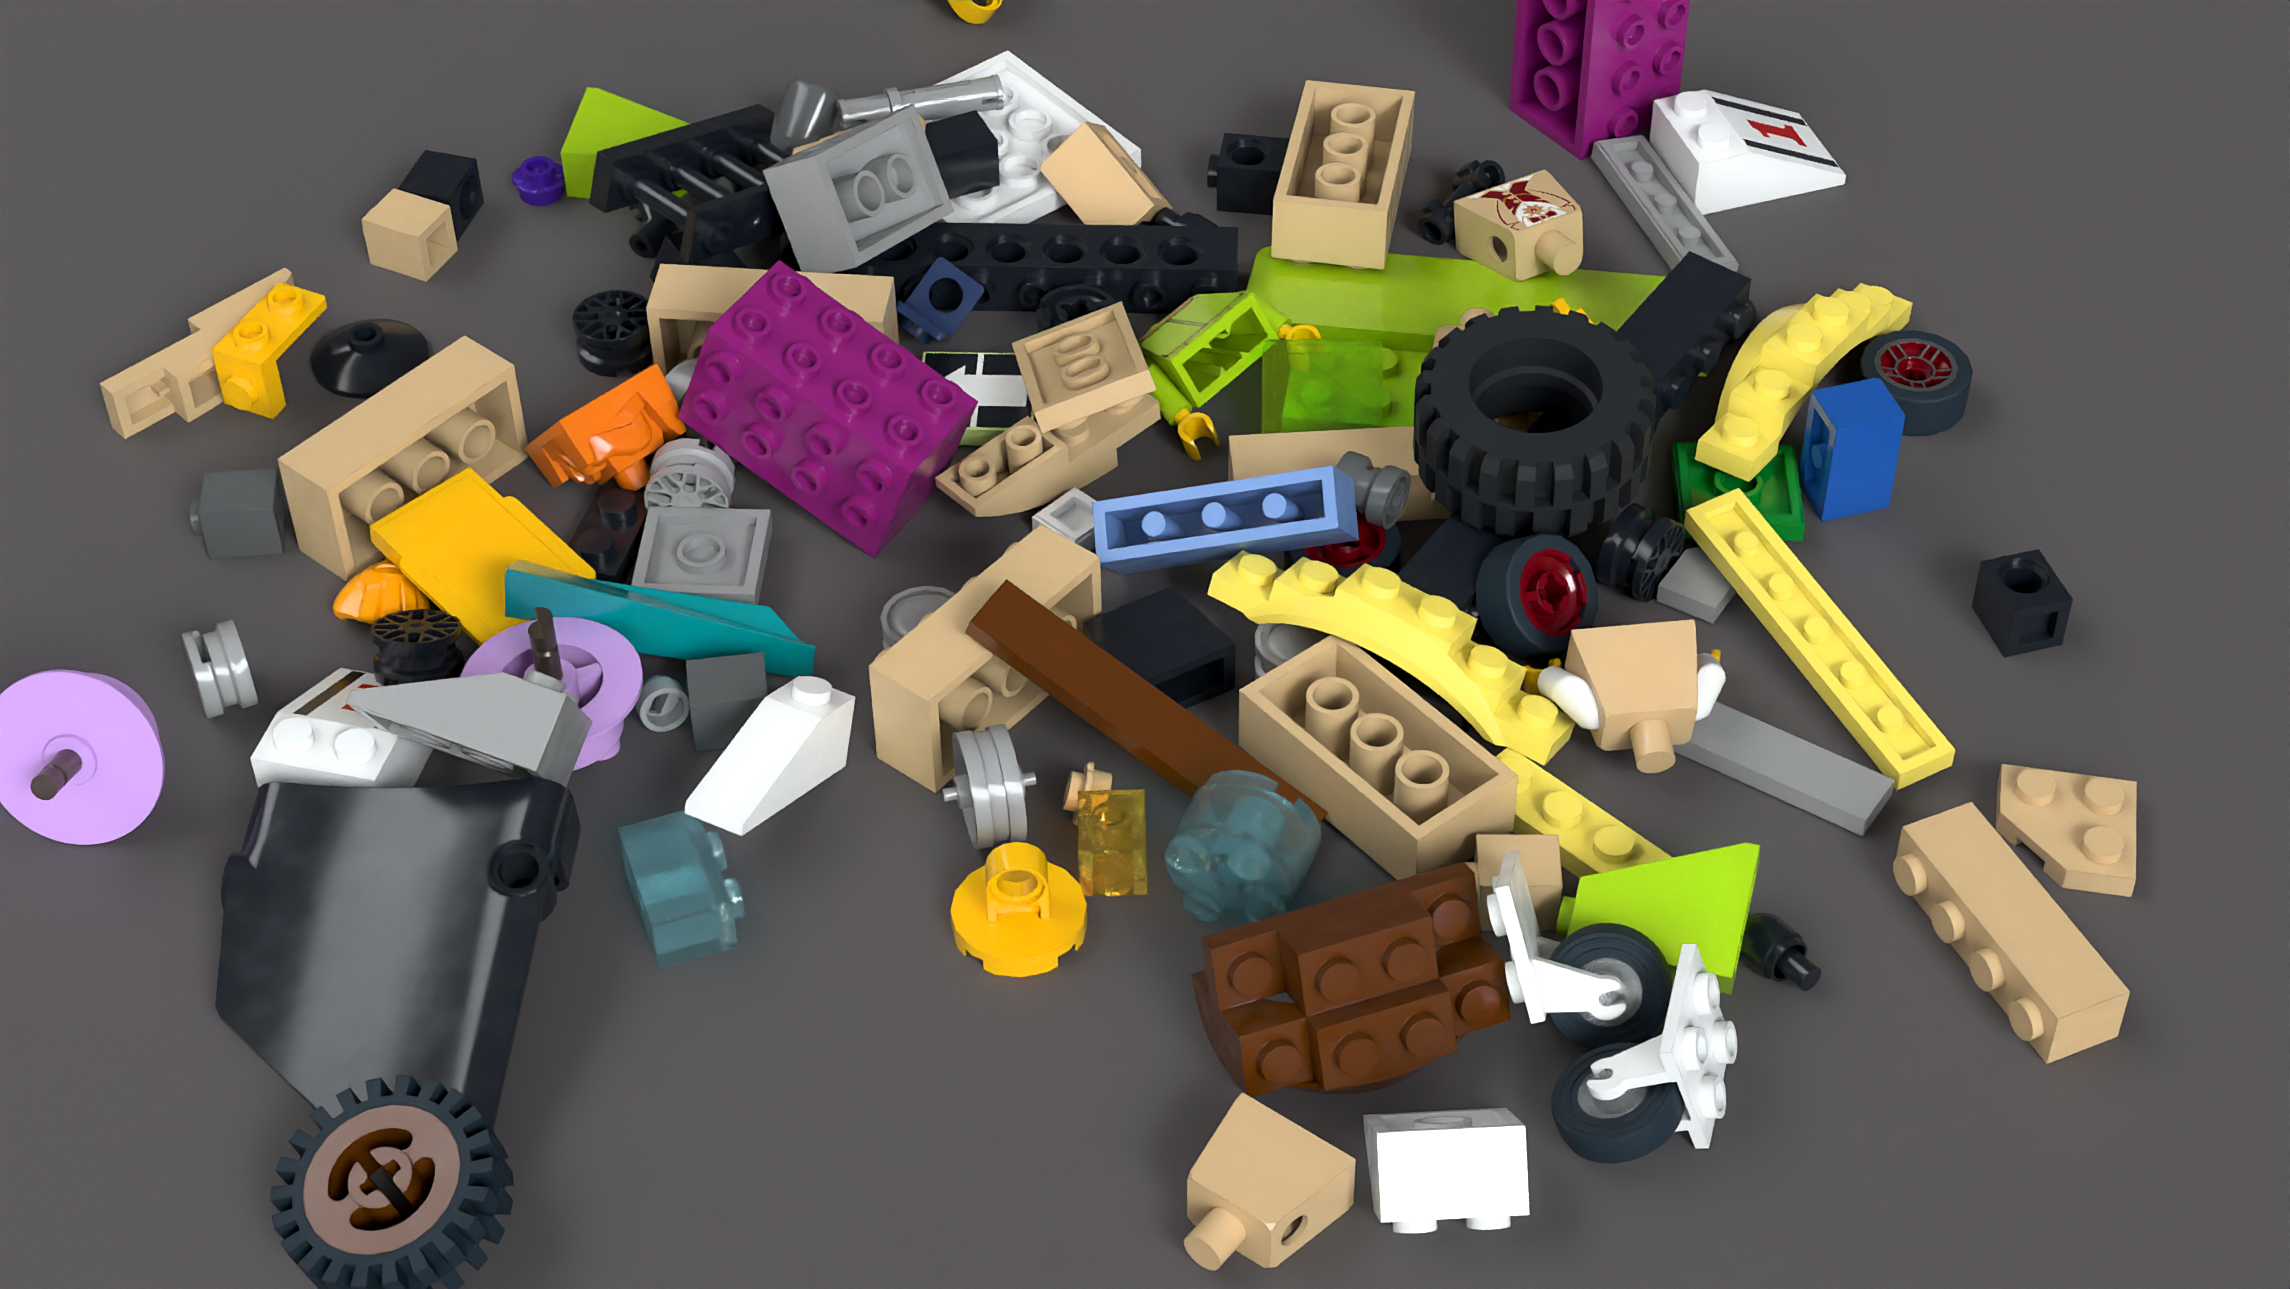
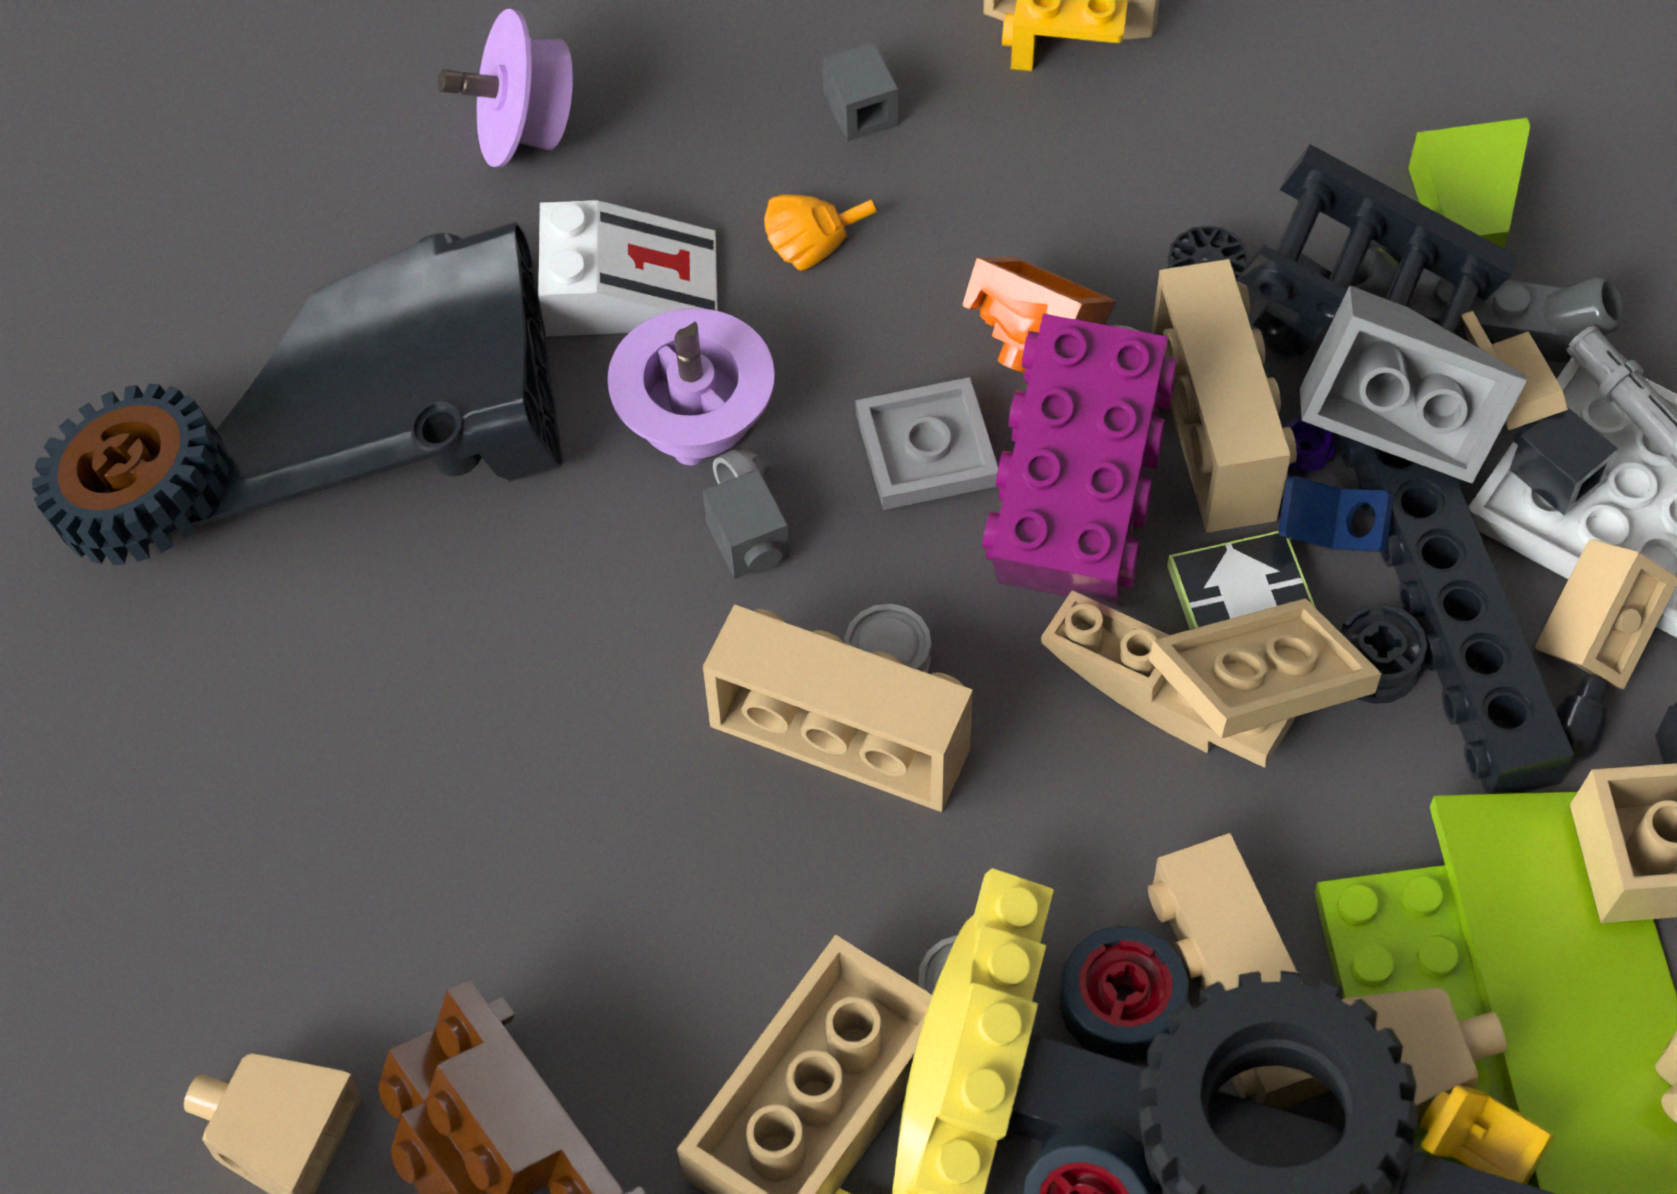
camera: 75 degrees right, 15 degrees up
light grey wheel [181,619,259,719] -> none
tan brick [277,335,530,582] -> none
black dish [311,319,429,398] -> none
light grey slope [346,670,593,787] -> none
tan brick [361,188,458,282] -> none
yellow piece [369,467,596,646] -> none
black wheel [371,609,464,686] -> none
black brick [398,150,484,242] -> none
teal wedge [505,560,816,677] -> none
dark purple plate [512,156,564,206] -> none
black plate [568,485,648,584] -> none
clear light blue brick [617,810,745,969] -> none
light grey wheel [644,438,736,510] -> none
white slope [684,676,855,836] -> none
light grey wheel [942,724,1037,850] -> none
yellow tile [950,842,1087,977] -> none
reddish brown tile [965,579,1328,868] -> none
white tile [1032,487,1096,551] -> none
tan plate [1062,761,1112,825] -> none
clear yellow brick [1078,789,1147,896] -> none
black torso [1083,586,1235,709] -> none
medium blue brick [1092,465,1359,575] -> none
lime torso [1138,291,1323,460] -> none
clear light blue brick [1164,770,1321,925] -> none
clear neon green plate [1262,339,1382,434] -> none
dark grey wheel [1336,451,1411,530] -> none

